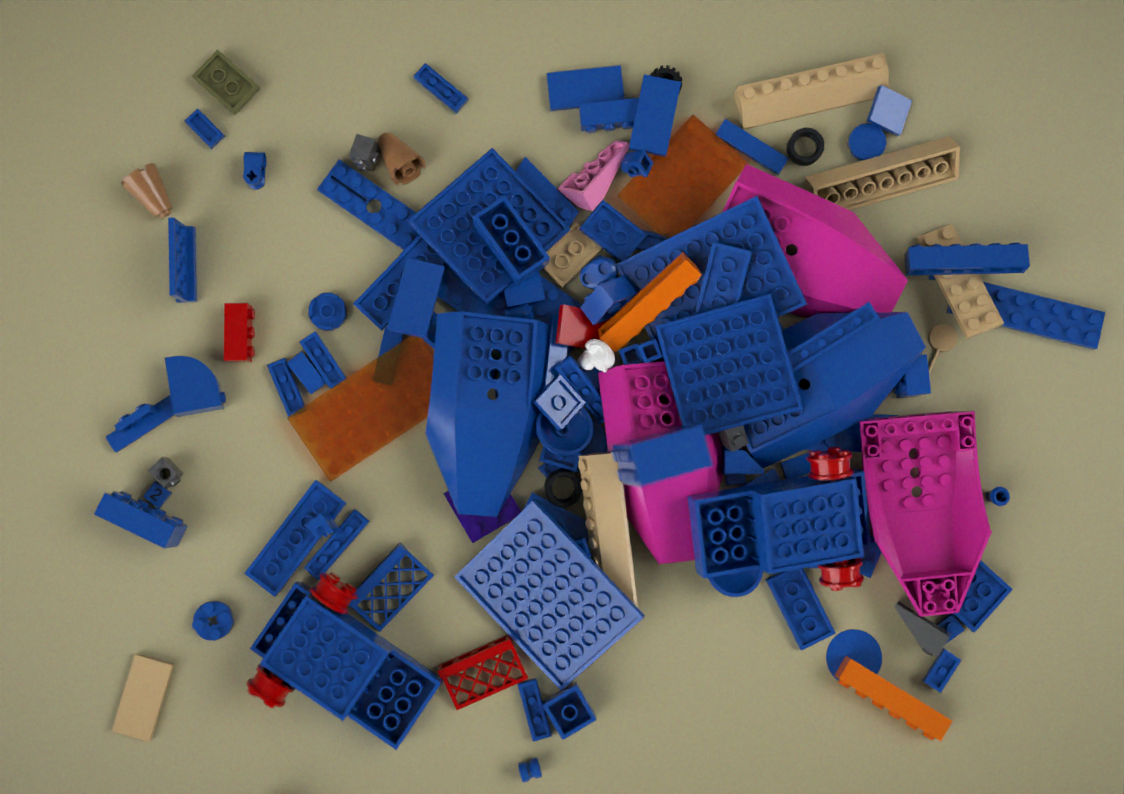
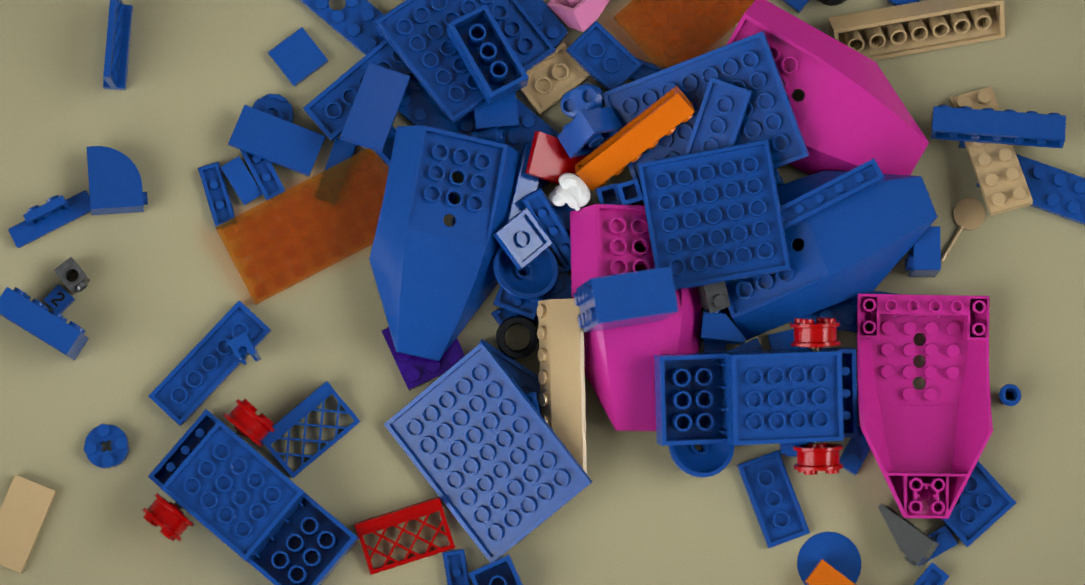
camera: 10 degrees right, 5 degrees down
red brick [224,303,255,363] -> none
blue tile [304,509,370,580] -> none
none -> blue tile [228,105,325,177]
none -> blue tile [268,27,329,87]

